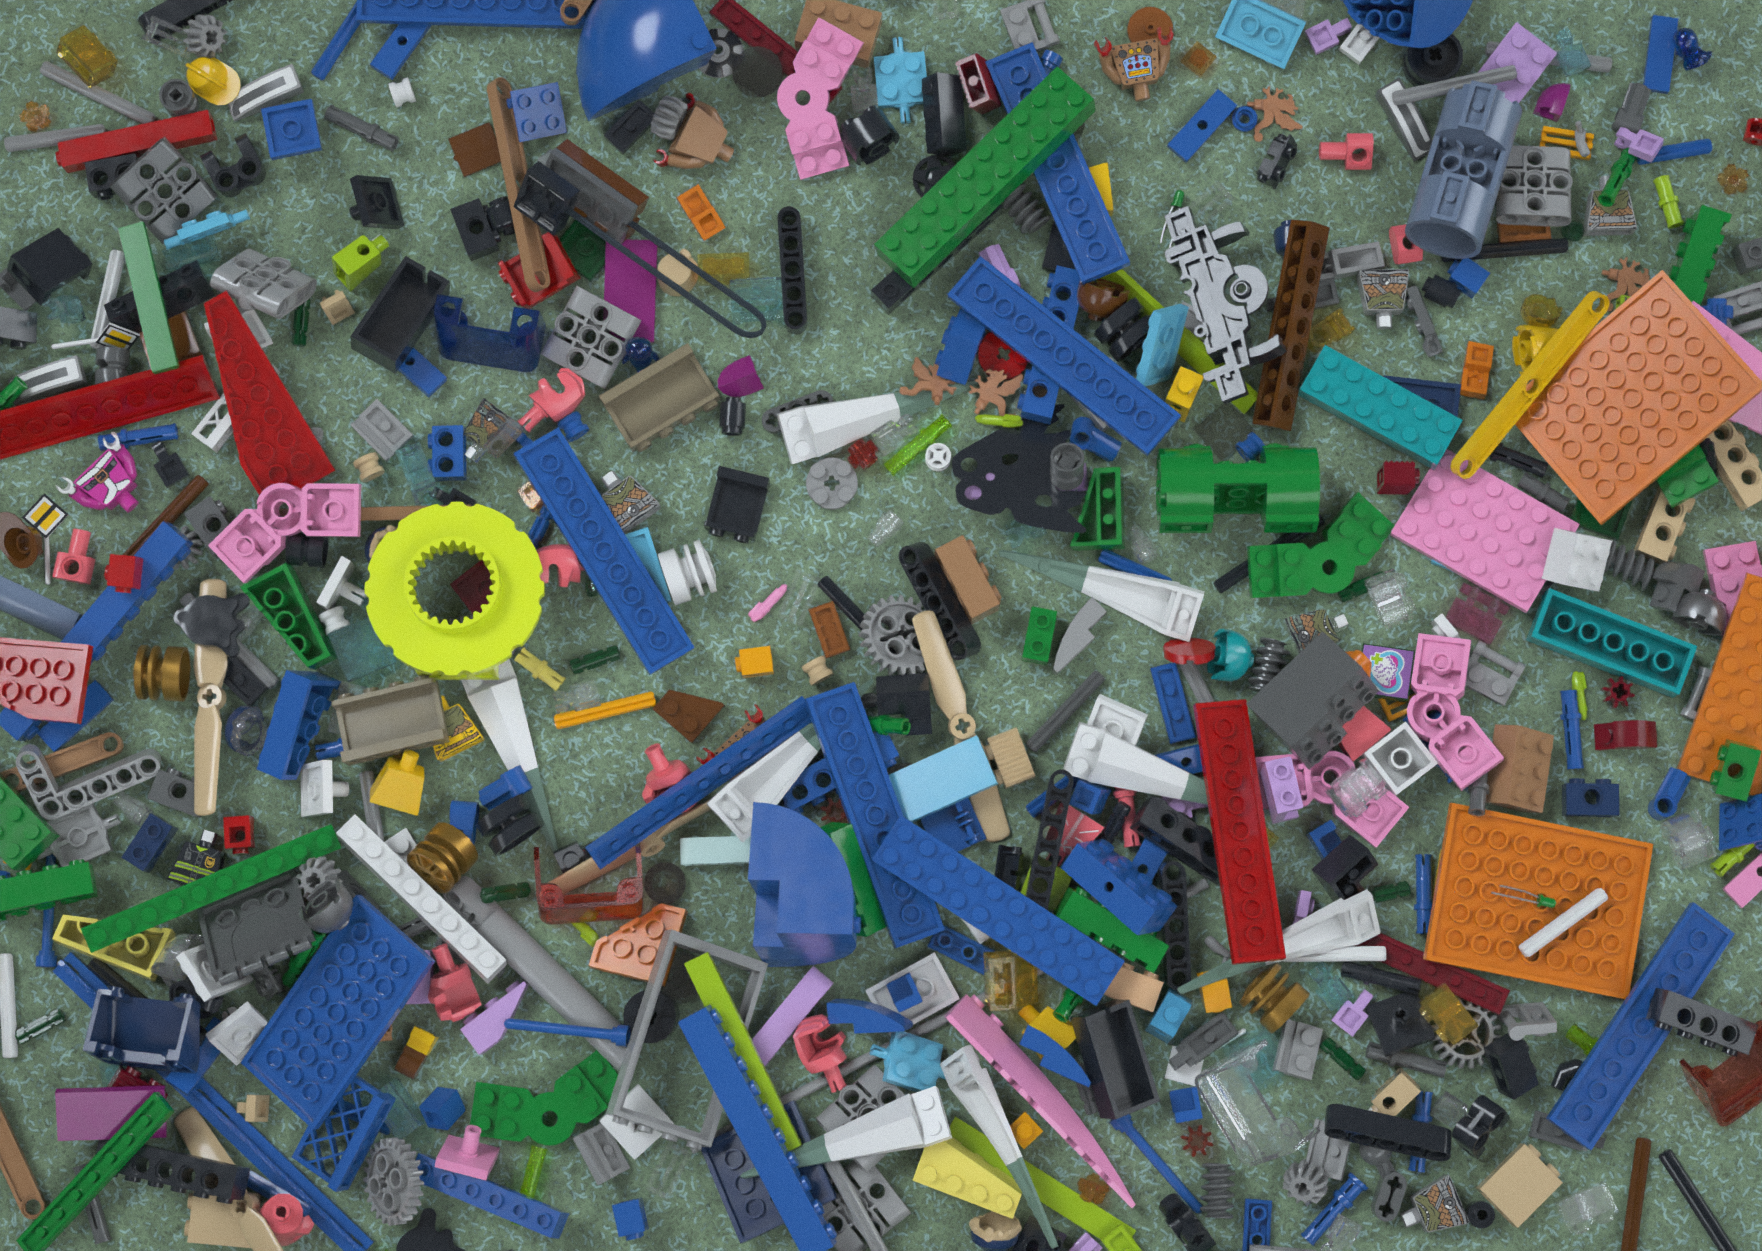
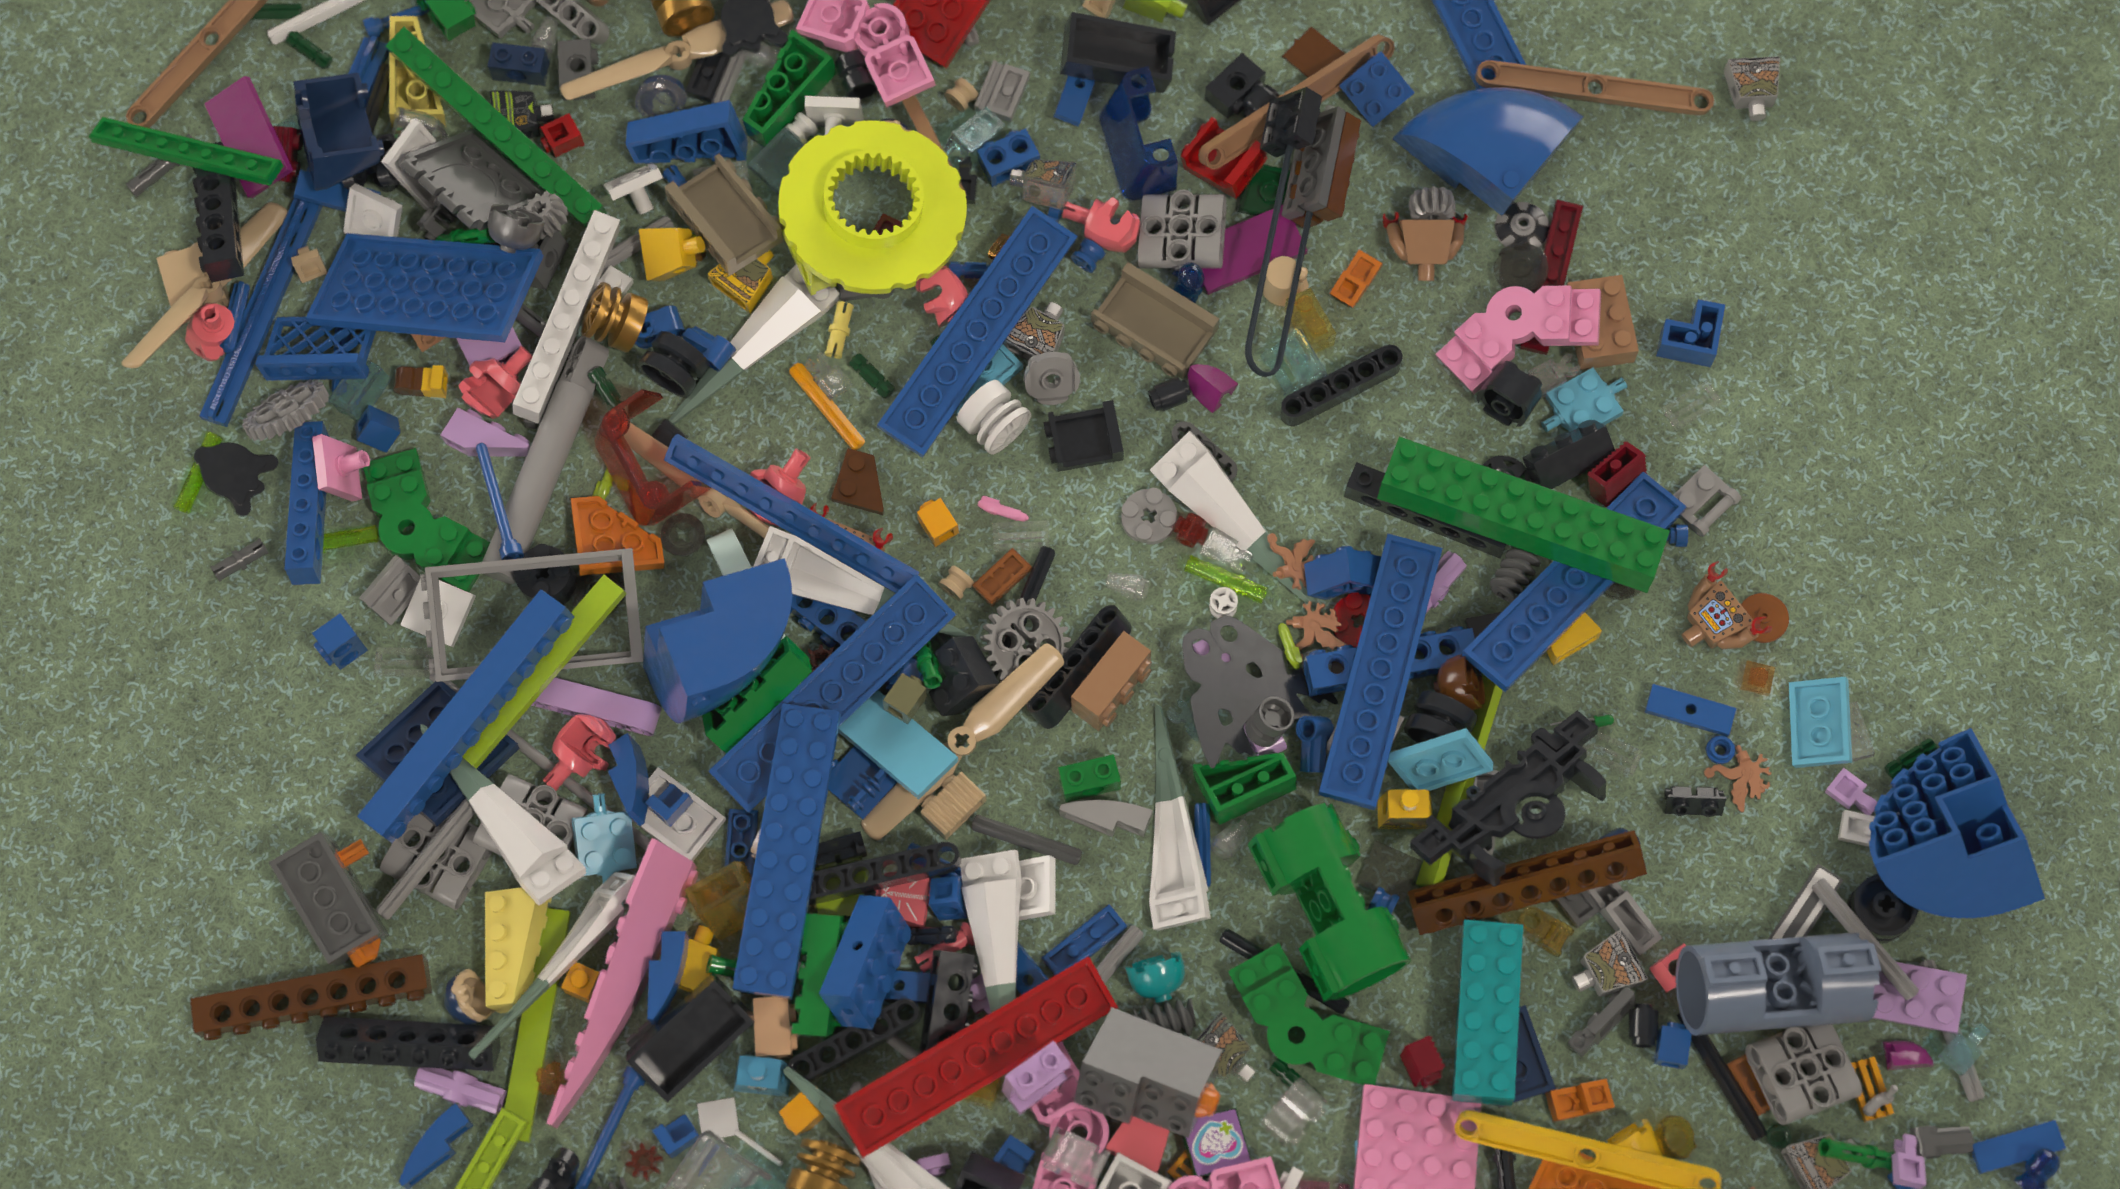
camera: 65 degrees right, 10 degrees down
black plate [604,100,654,155] -> none
red tile [1163,638,1216,665] -> none
dark grey hinge [1168,1012,1239,1071] -> none
coral piece [1319,133,1374,170] -> none
none -> olive brick [883,673,927,725]
none -> light grey plate [1024,352,1080,405]

